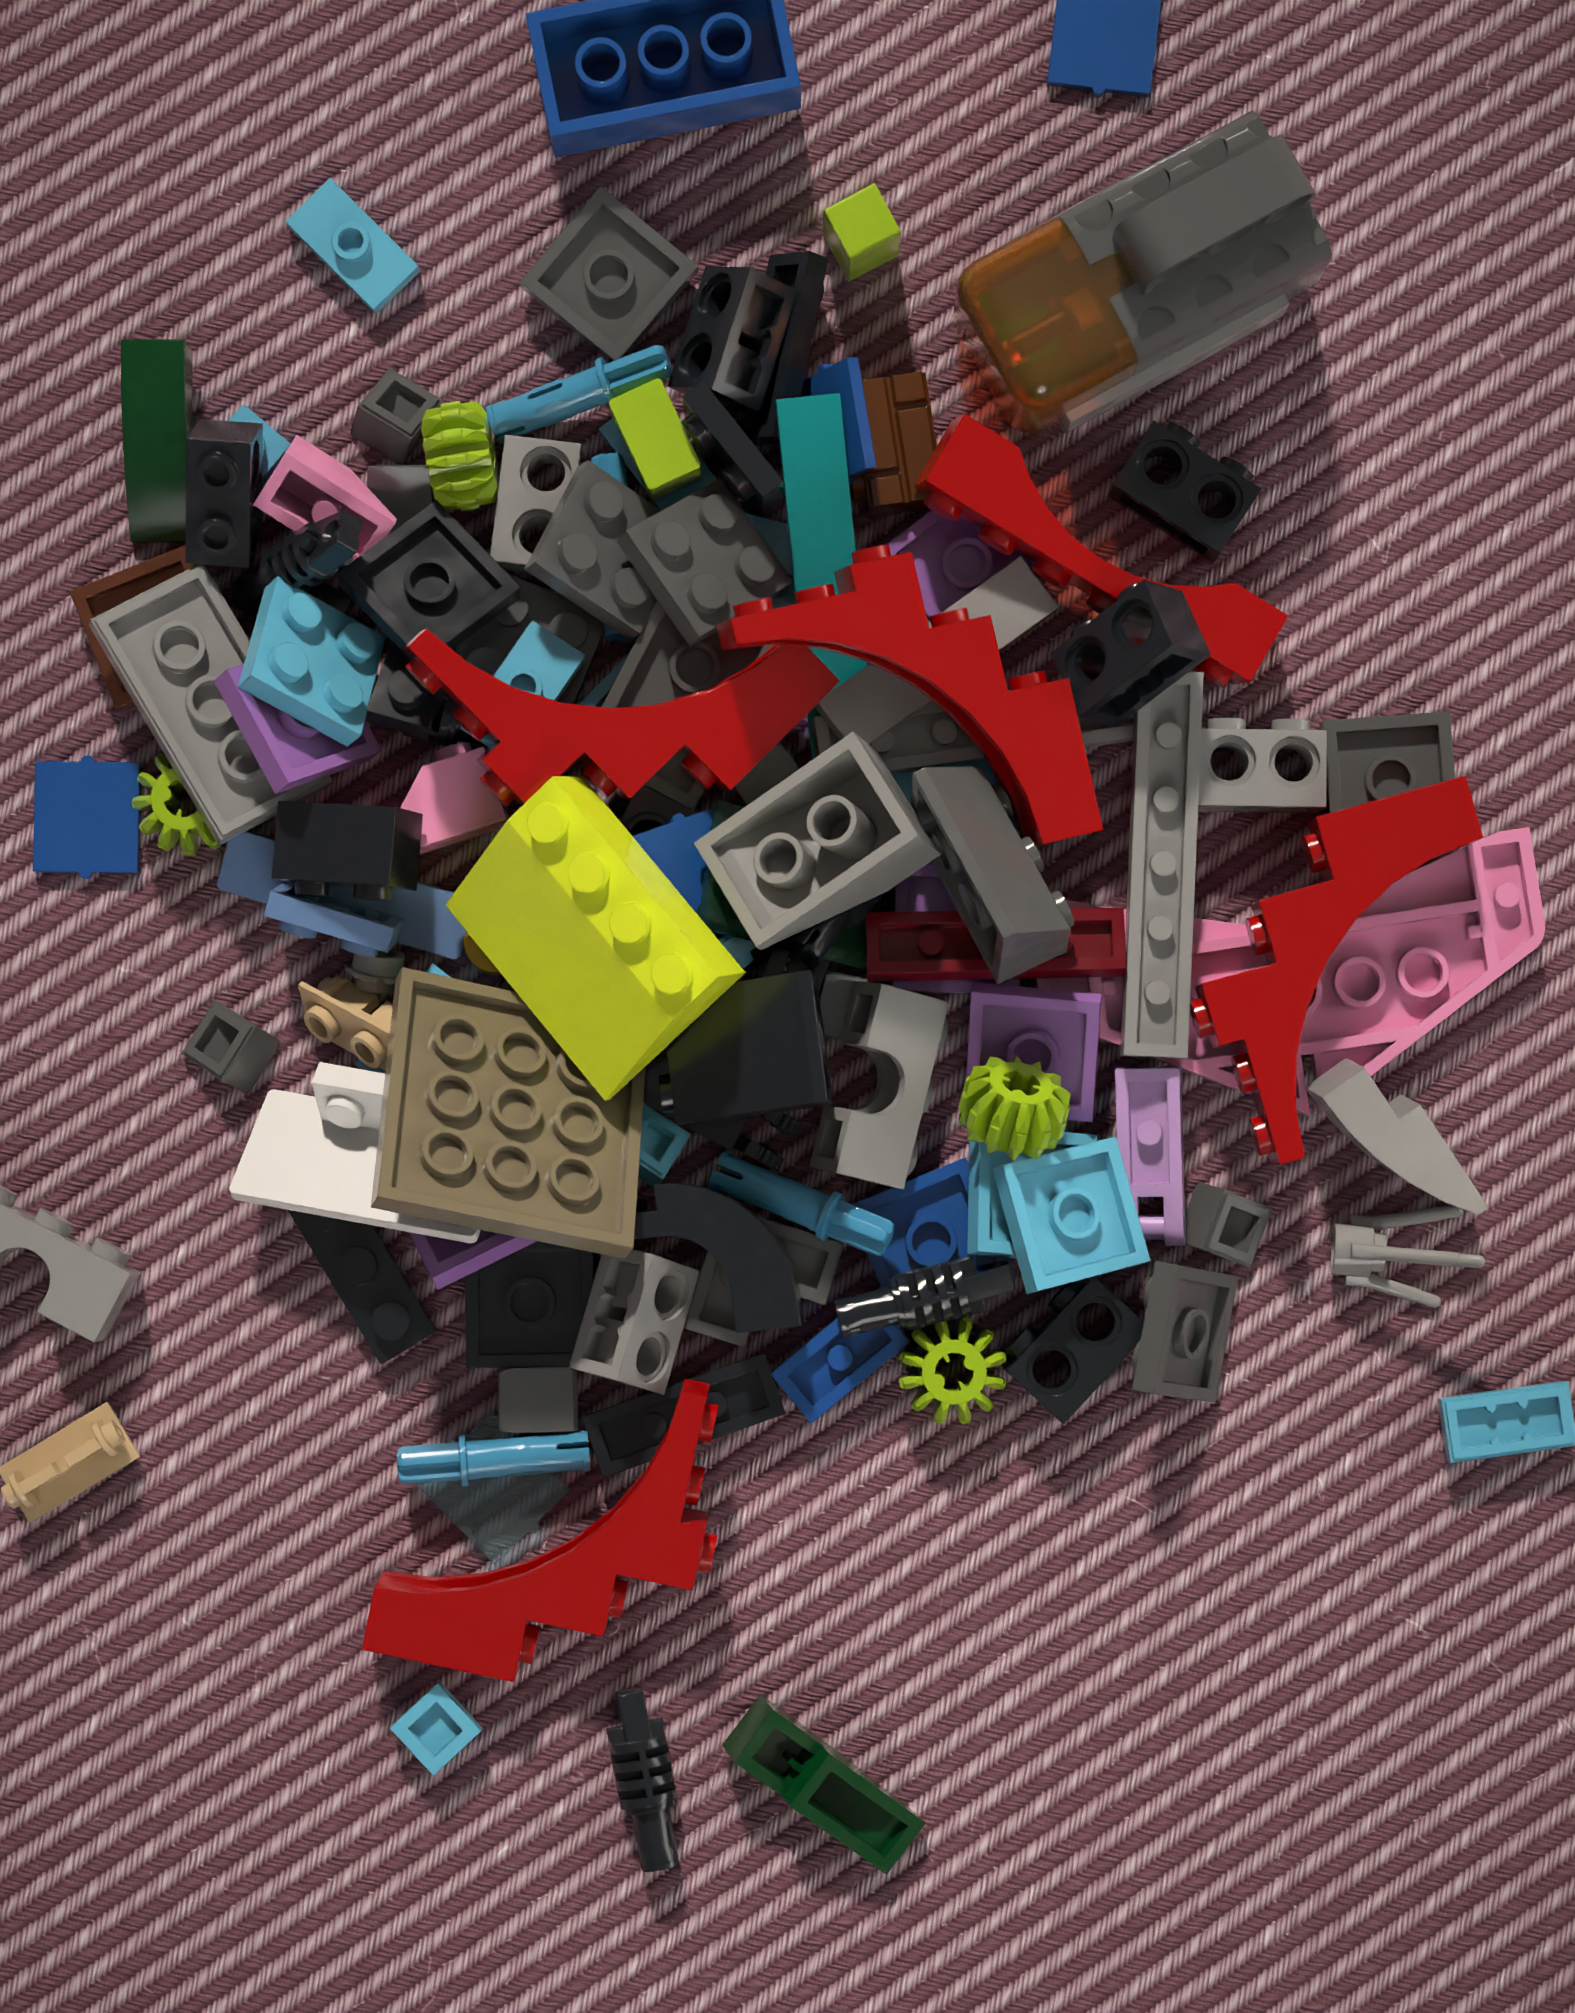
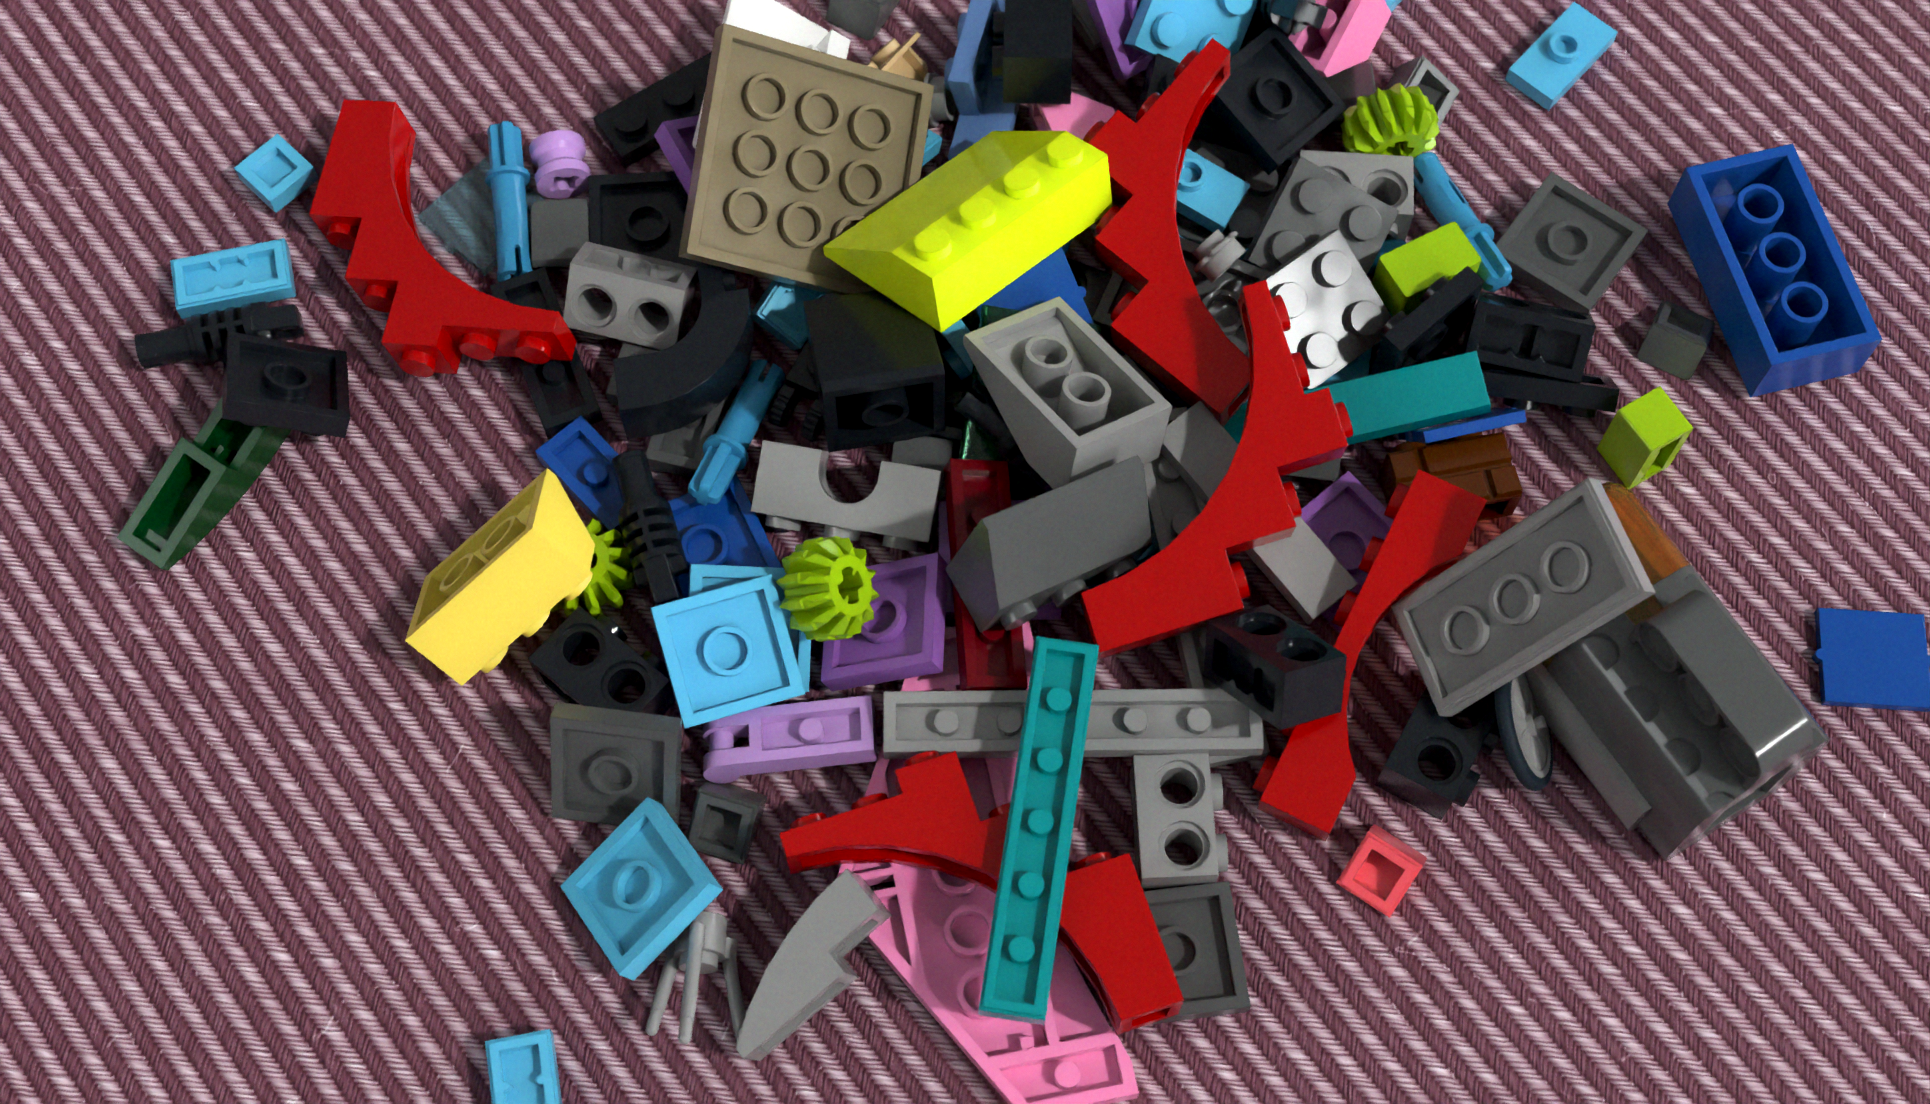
camera: 85 degrees right, 20 degrees down
none -> medium azure plate [170,238,296,319]
none -> black plate [222,331,350,438]
none -> light yellow slope [405,468,595,686]
none -> lavender wheel [529,130,591,199]
none -> medium azure plate [560,797,723,981]
none -> teal tile [978,636,1099,1025]
none -> light grey plate [1192,229,1246,283]
none -> coral slope [1336,824,1427,918]
none -> light grey tile [1391,478,1656,717]
none -> wheel [1495,672,1553,791]
none -> dark grey slope [1638,300,1716,380]

